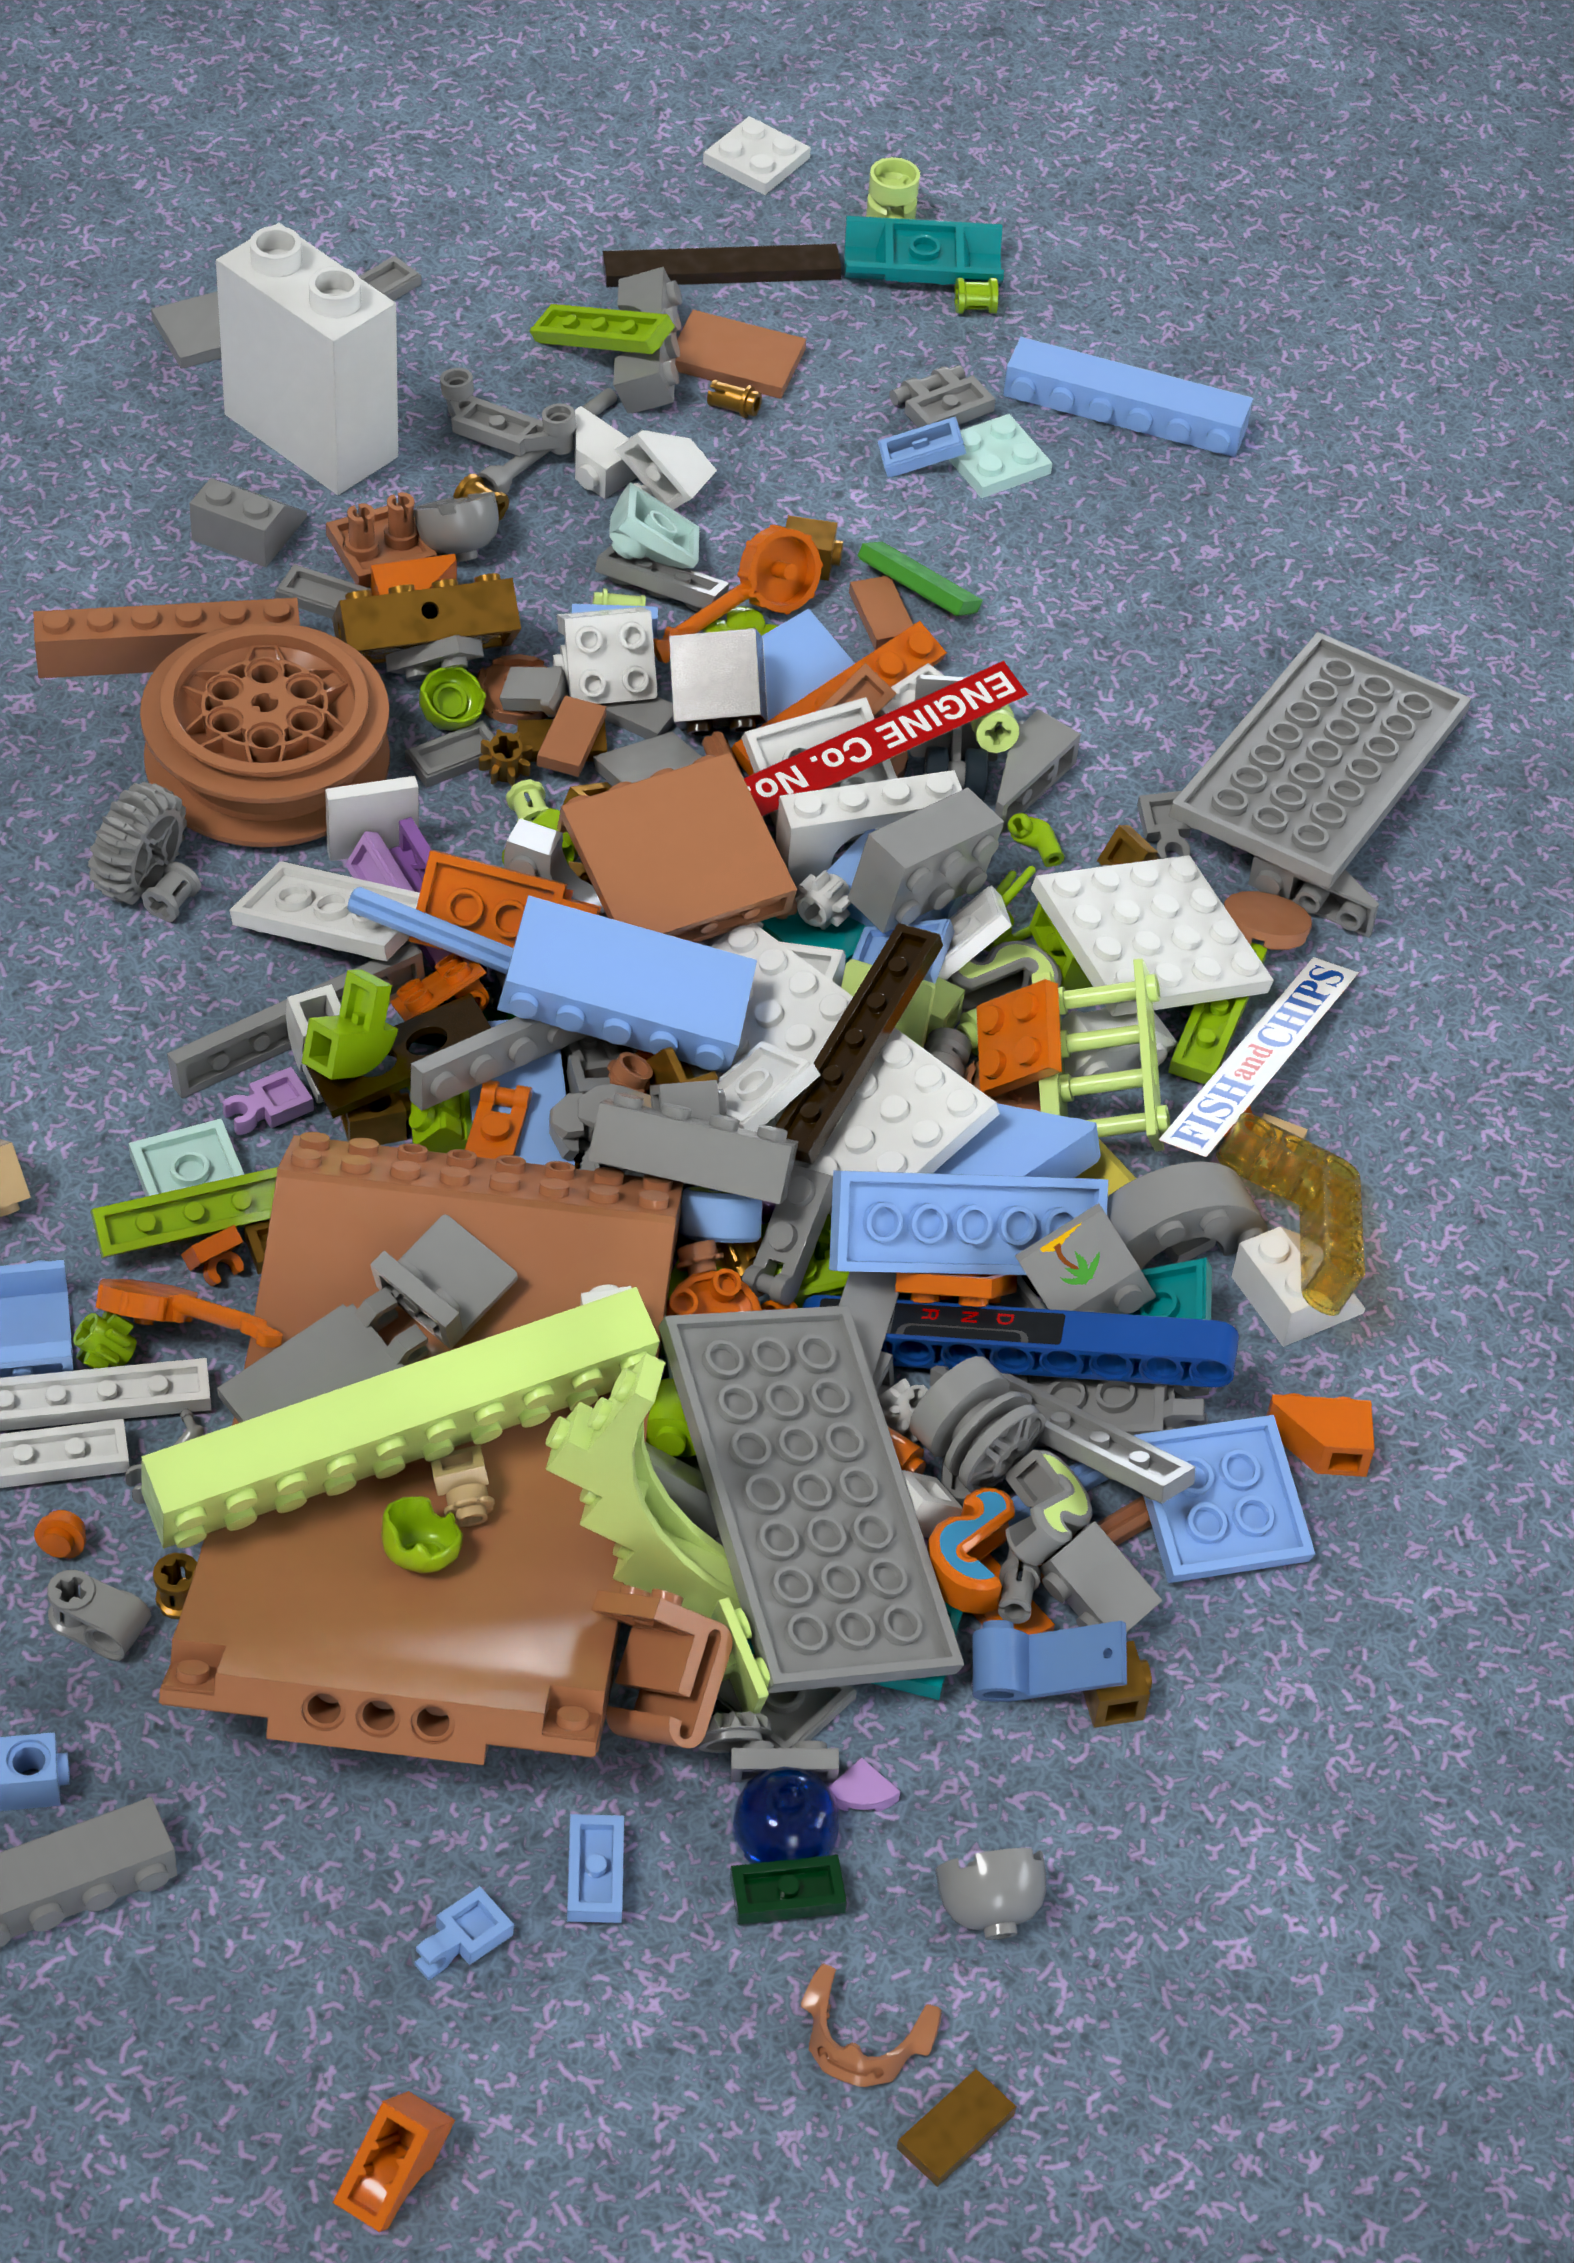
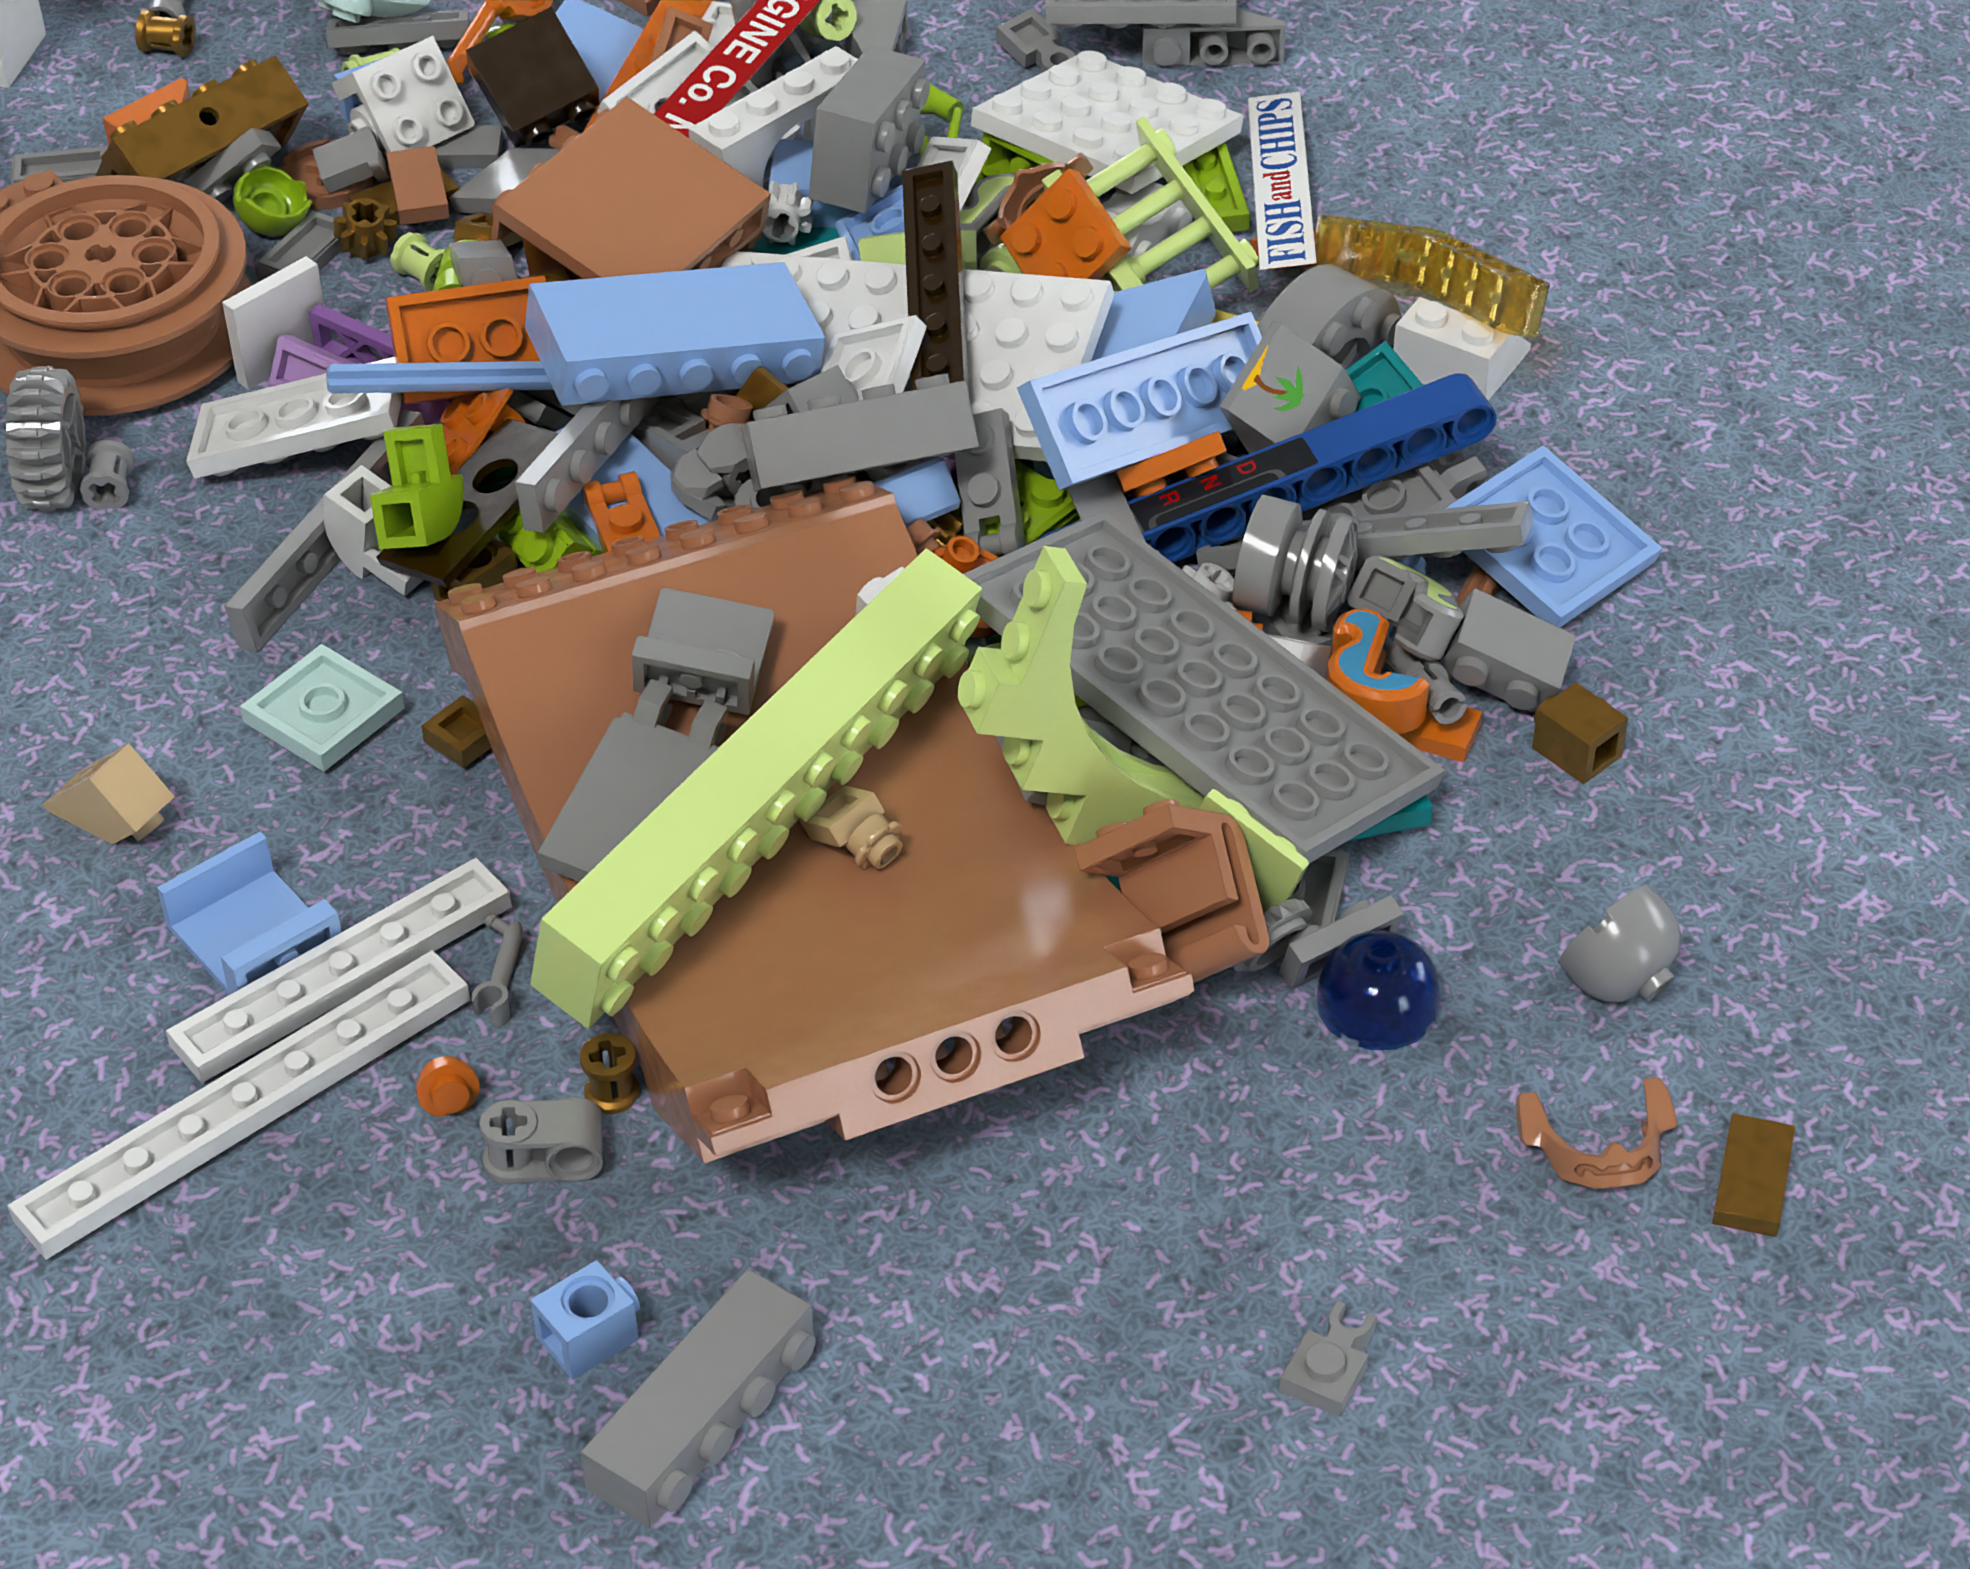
camera: 25 degrees left, 5 degrees down
lime gear [73,1311,137,1369] -> none
lime plate [90,1167,278,1259] -> none
orange piece [95,1279,283,1348] -> none
orange tile [181,1225,244,1287] -> none
lavender plate [223,1067,314,1135] -> none
nougat plate [326,492,437,587] -> none
orange arch [332,2091,455,2232] -> none
lime hair [381,1496,463,1573] -> none
light grey cylinder [414,492,499,562] -> none
light blue plate [414,1886,514,1980] -> none
light blue plate [567,1814,624,1923] -> none
dark green plate [730,1854,847,1925] -> none
lavender tile [824,1758,900,1812] -> none
medium blue door [972,1620,1127,1702] -> none
pearl gold tile [1097,825,1159,866] -> none
nougat tile [1224,891,1312,950] -> none
orange slope [1266,1393,1375,1477] -> none
none -> nougat helmet [983,152,1094,246]
none -> light grey plate [1279,1300,1377,1417]

